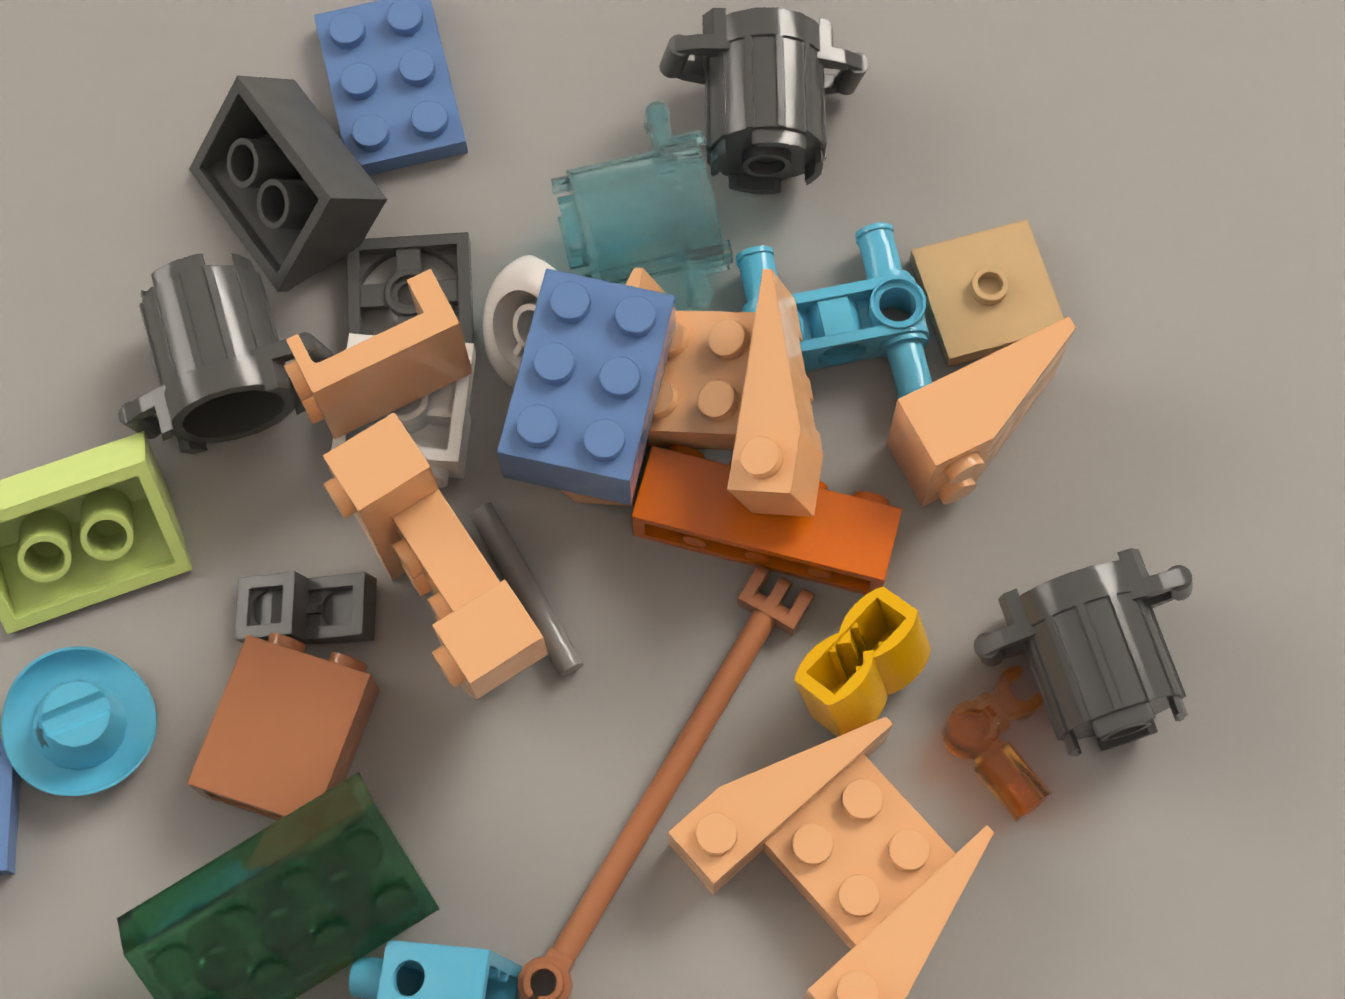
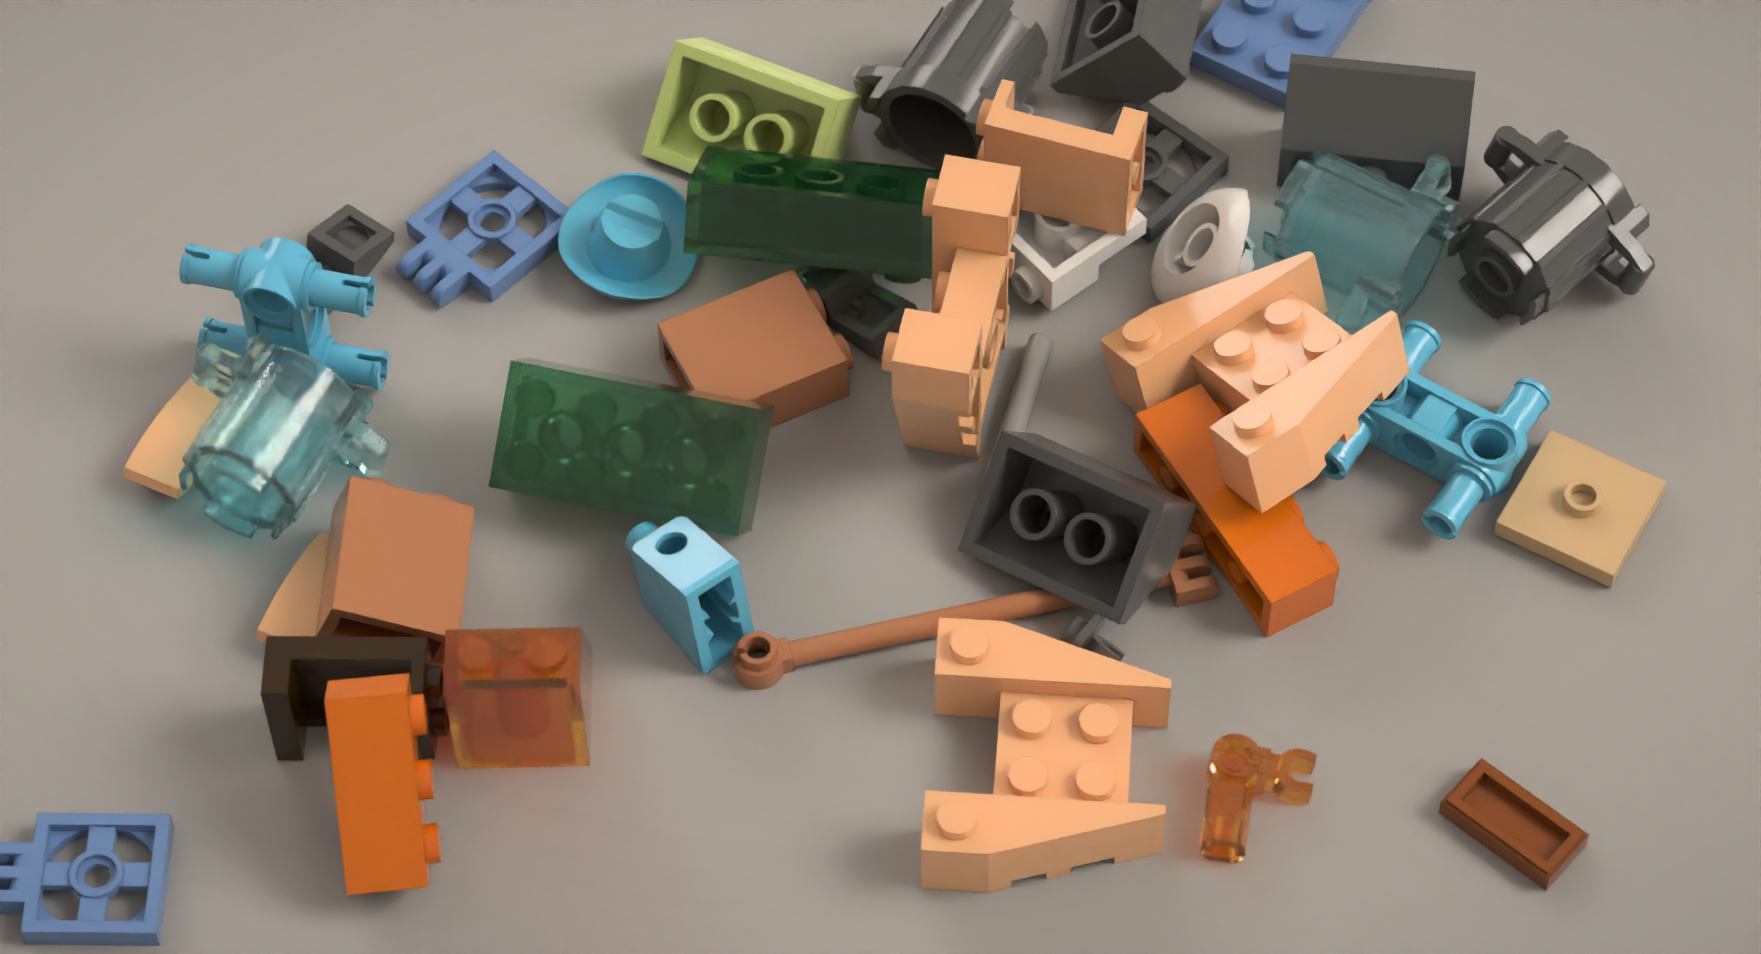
camera: 45 degrees right, 15 degrees down
medium blue brick [497,268,676,505] -> none
yellow brick [794,586,931,737] -> none
light nougat slope [886,317,1076,507] -> none
dark grey container [974,548,1193,756] -> none
none -> clear green brick [683,146,941,284]
none -> dark grey slope [958,430,1197,624]
none -> dark grey plate [1059,613,1125,661]
none -> dark grey slope [1277,54,1476,205]
none -> dark orange tile [1439,758,1589,890]

